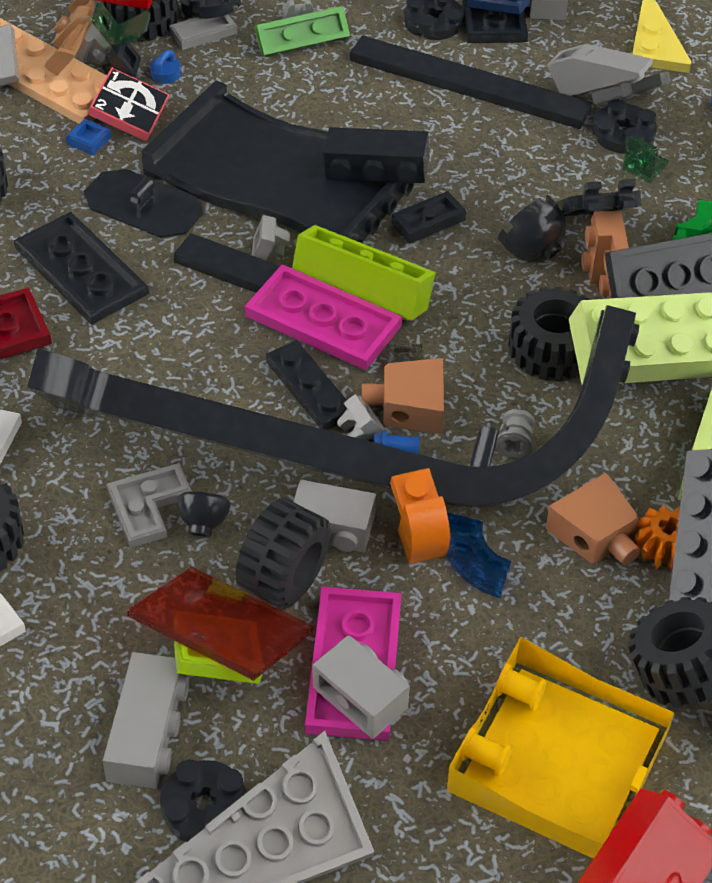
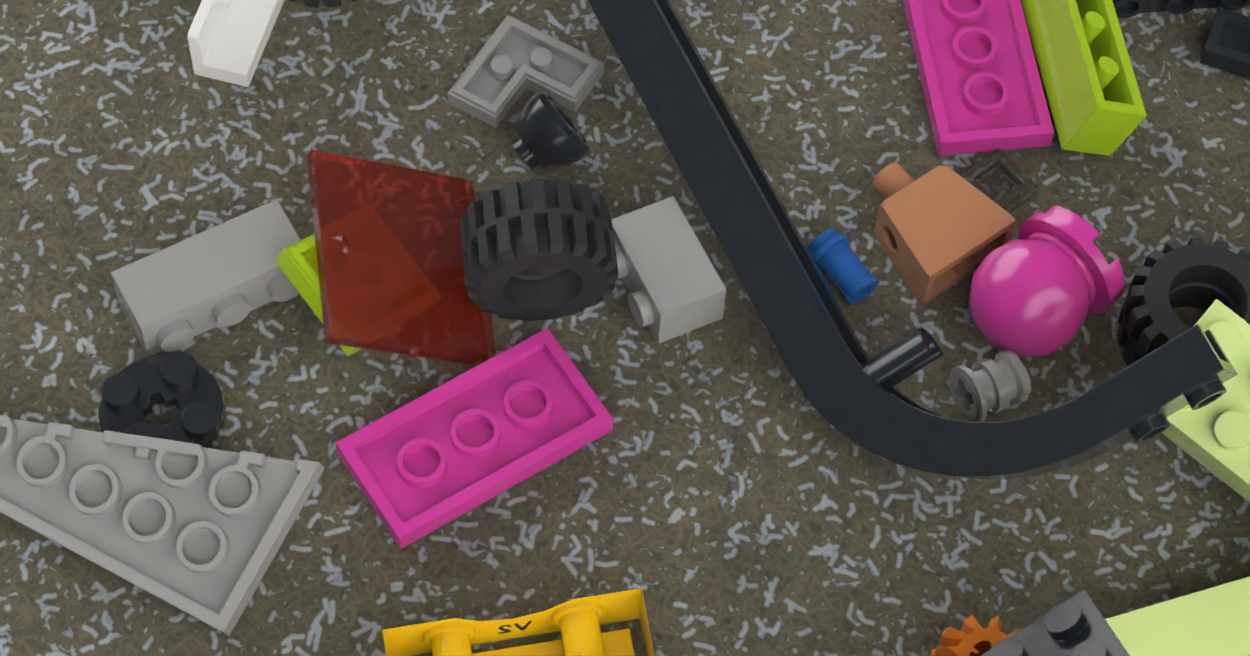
camera: 50 degrees right, 10 degrees up
black plate [266,340,347,430] -> none
light grey brick [313,635,410,739] -> none
light grey tile [337,394,388,441] -> none
orange brick [390,468,450,564] -> none
clear blue tile [447,513,511,599] -> none
nougat torso [546,473,640,566] -> none
none -> dark pink tile [968,206,1126,357]

